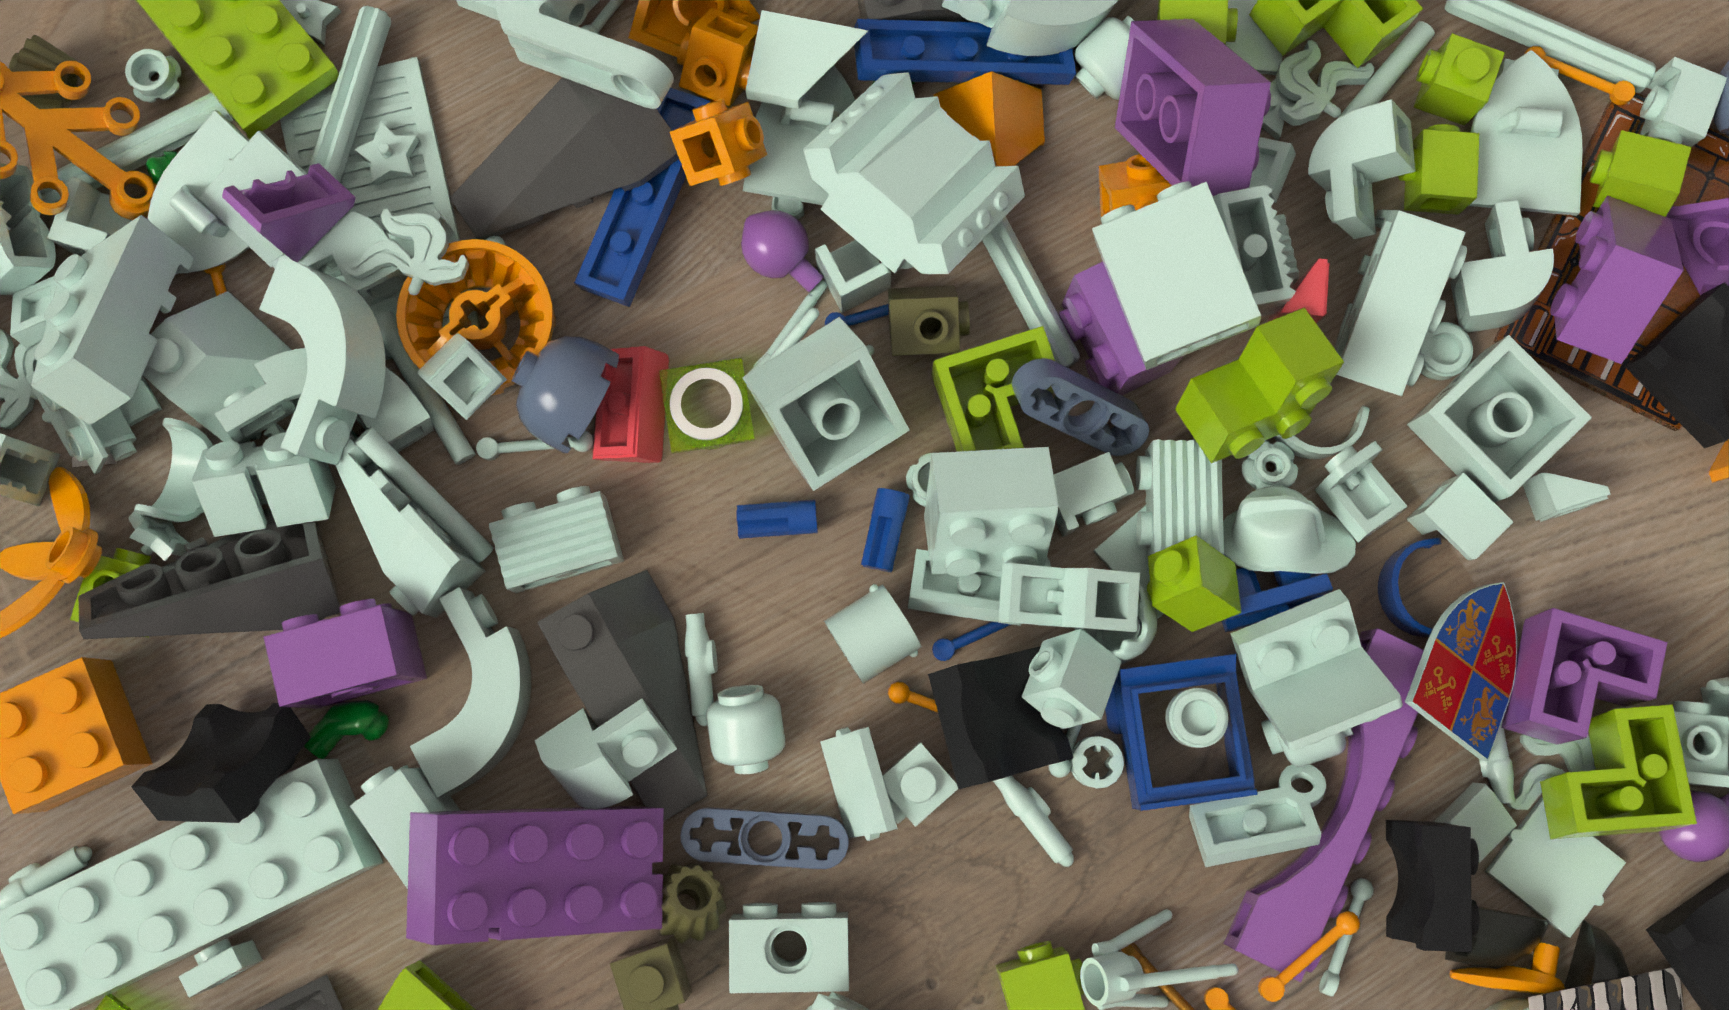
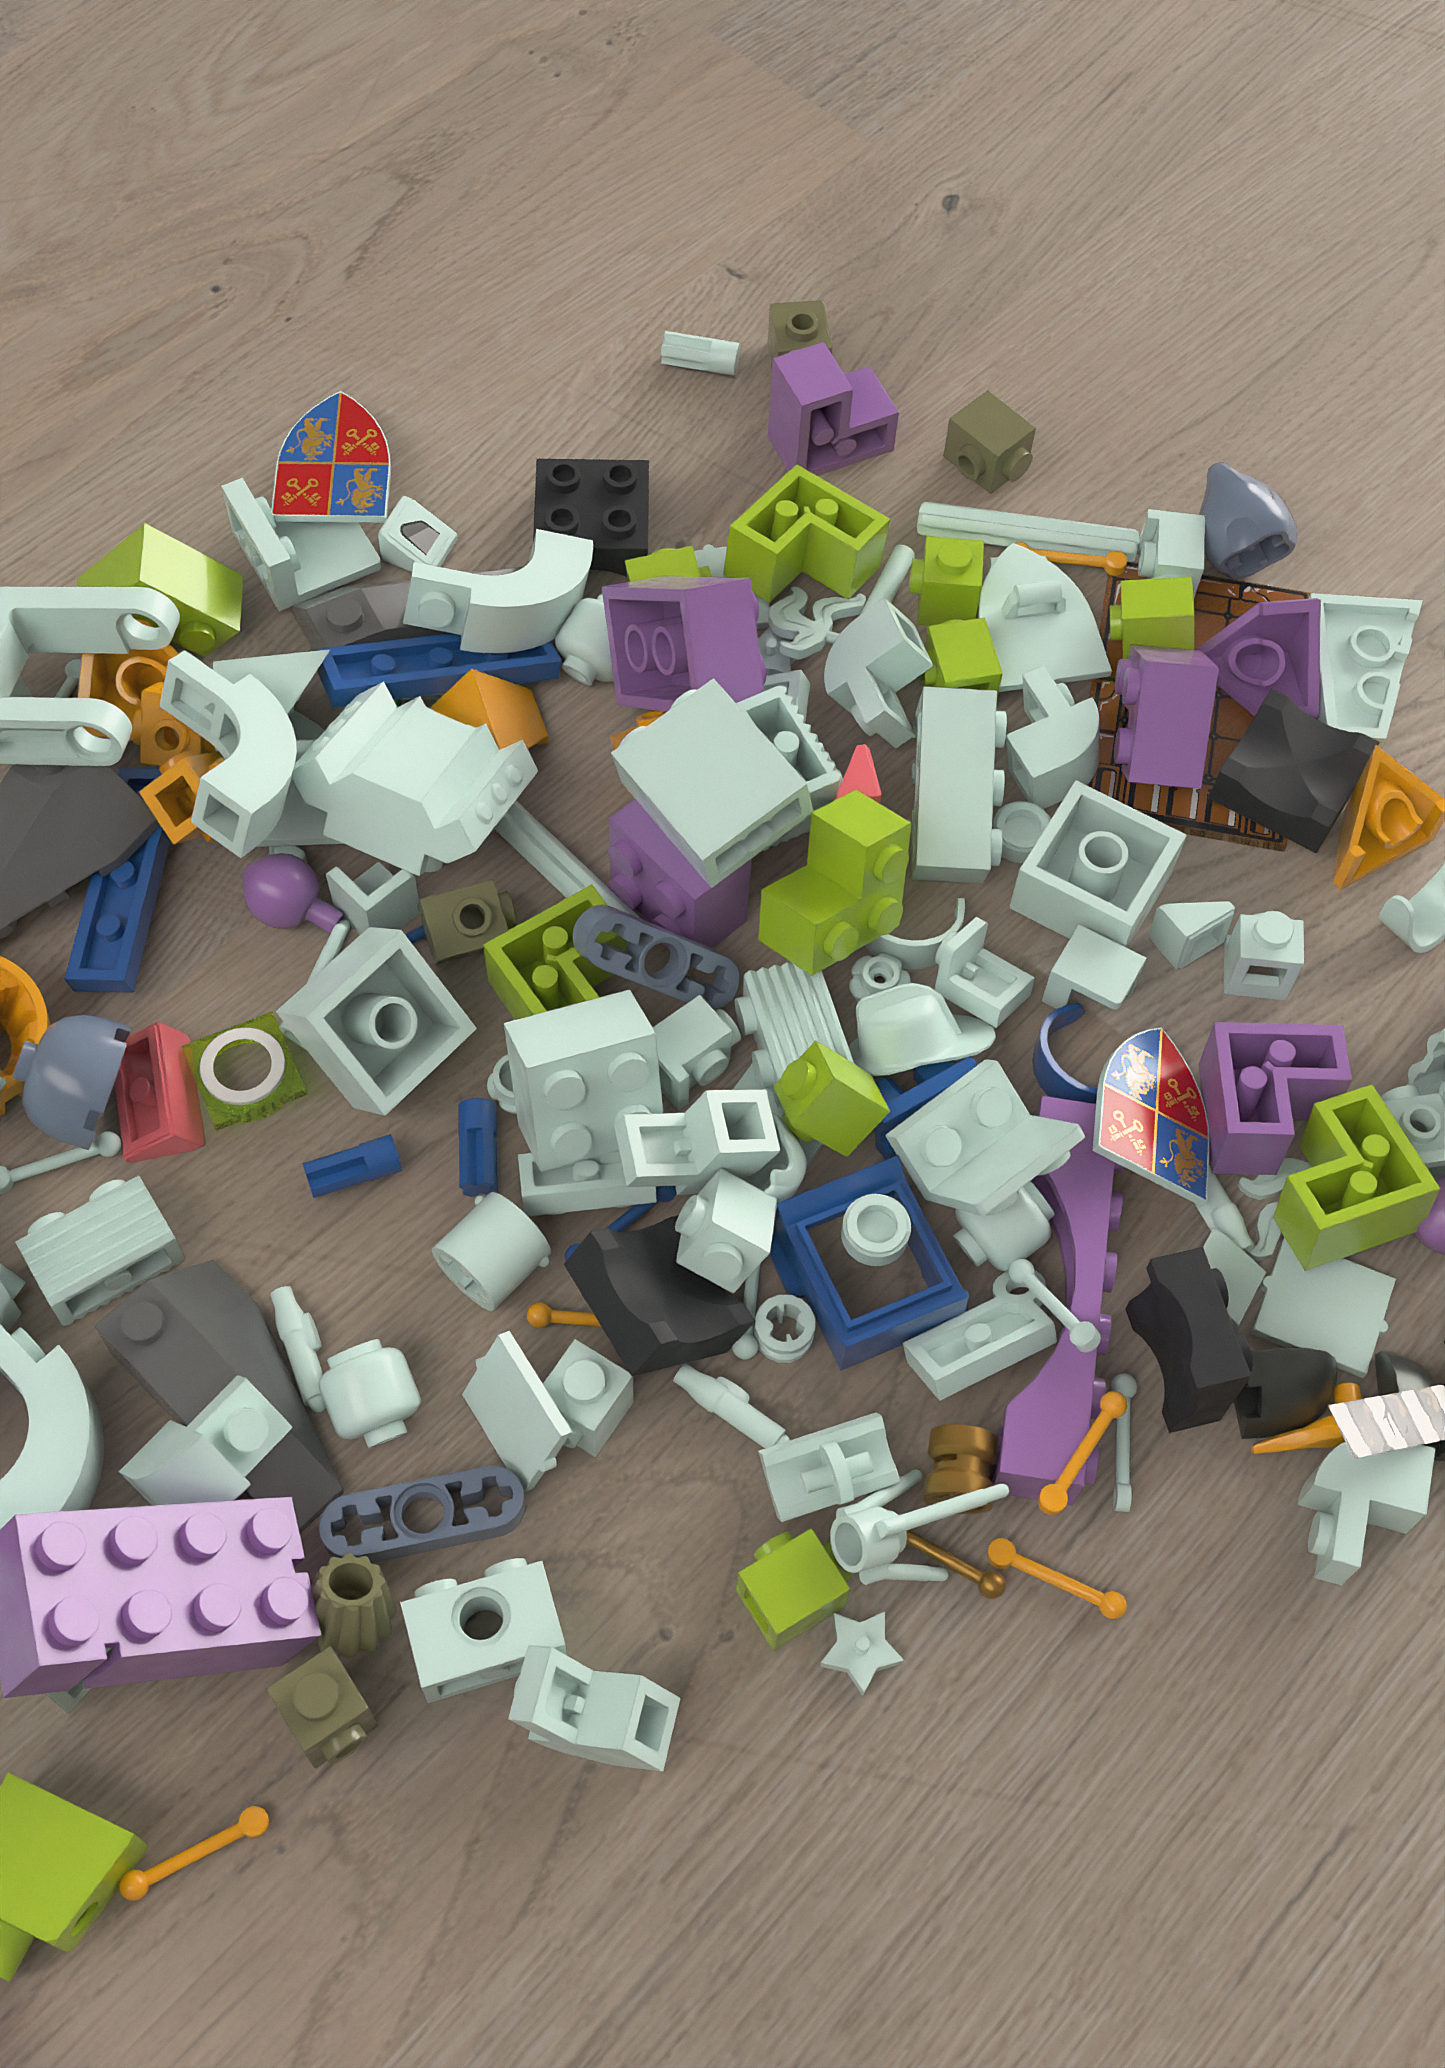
camera: 20 degrees left, 20 degrees down
none -> light aqua arch [160,650,297,858]
none -> light aqua hips [758,1412,901,1522]
none -> pearl gold wheel [923,1424,999,1514]
none -> light aqua hinge [1008,1258,1101,1352]
none -> light aqua brick [1224,911,1304,1001]

